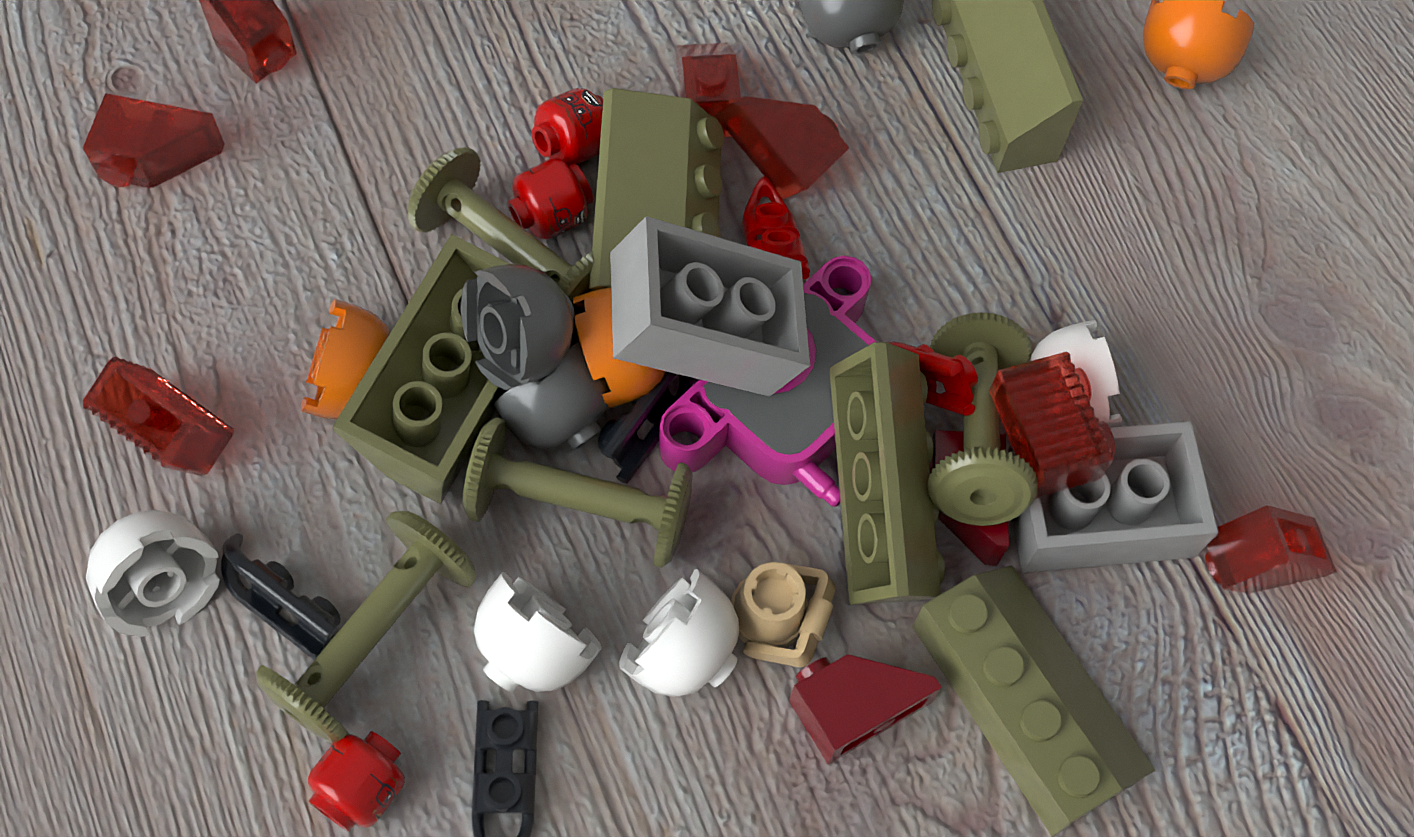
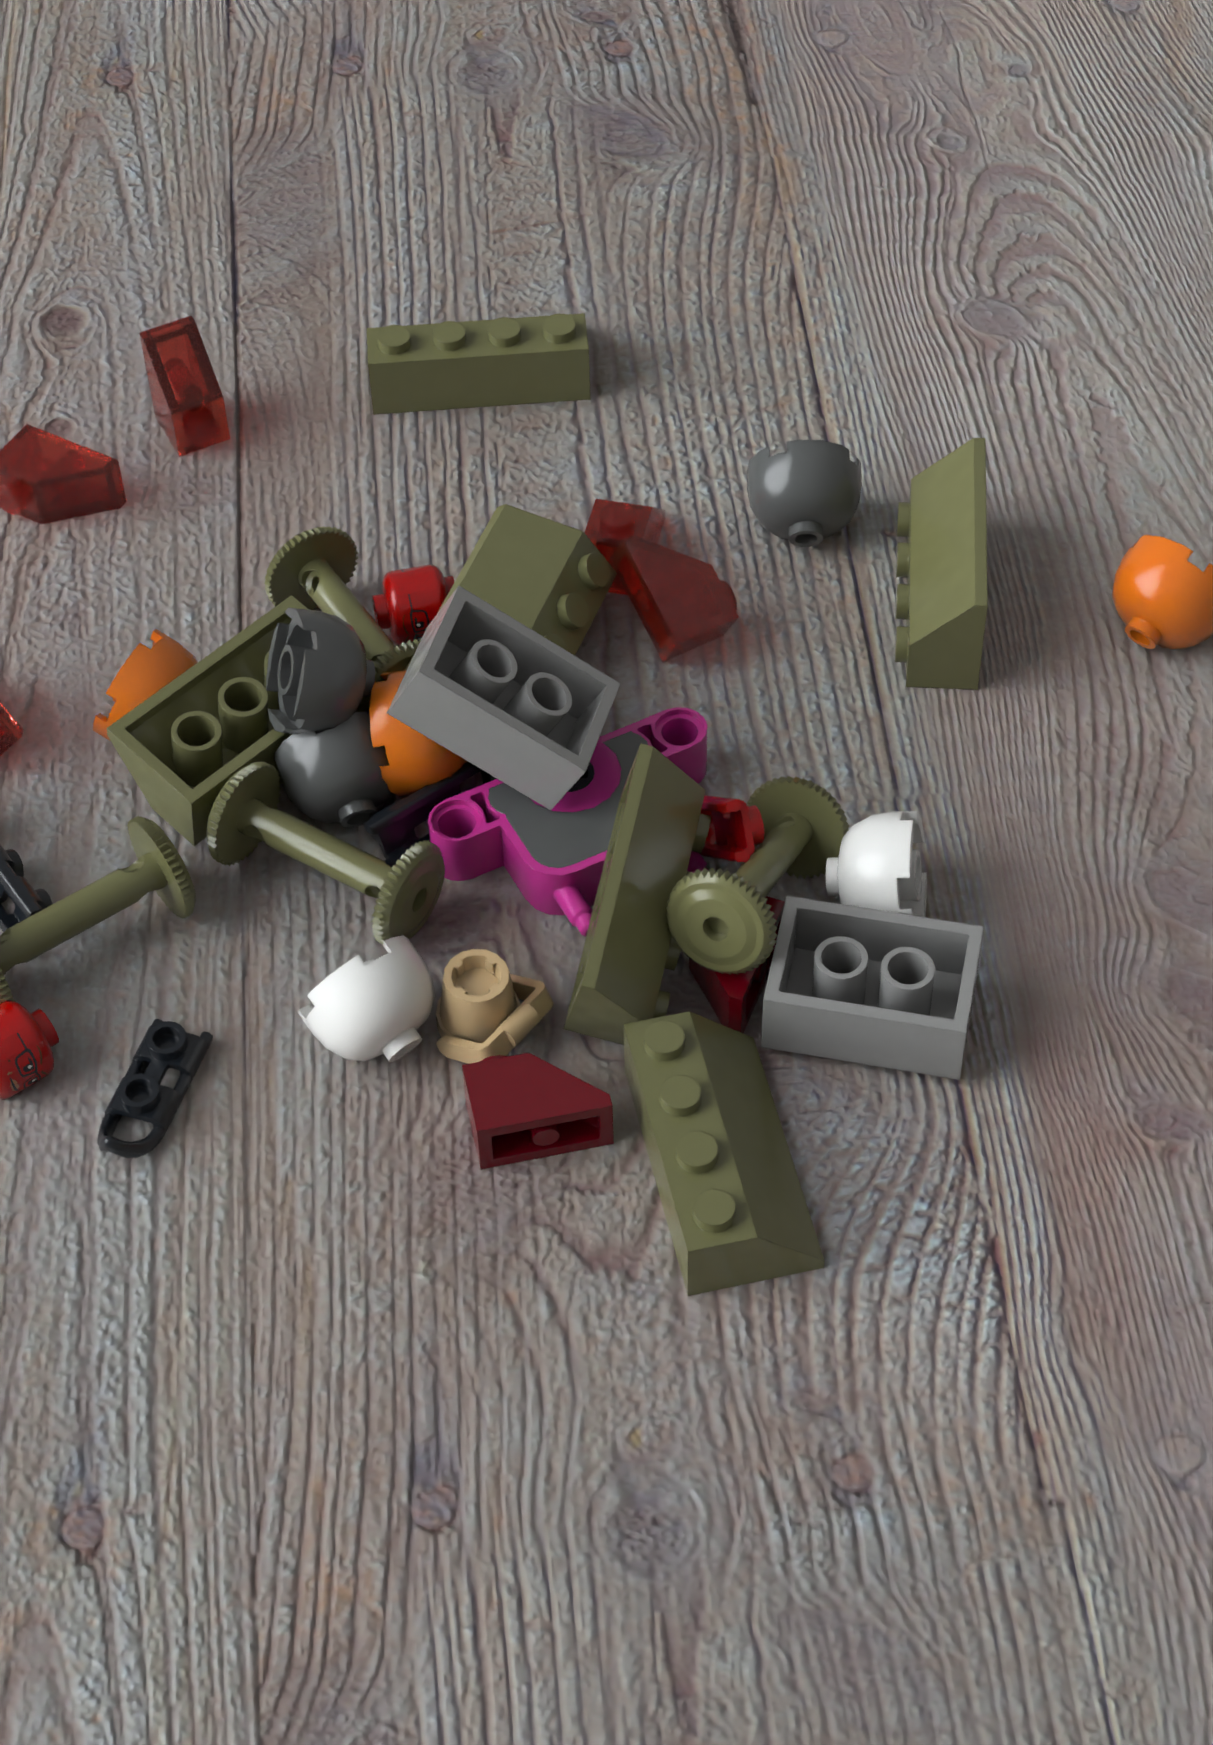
camera: 25 degrees right, 15 degrees down
white cylinder [474,572,601,692] -> none
red head [532,88,603,165] -> none
red piece [742,176,810,279] -> none
clear red brick [989,351,1115,498] -> none
clear red slope [1205,505,1337,594] -> none

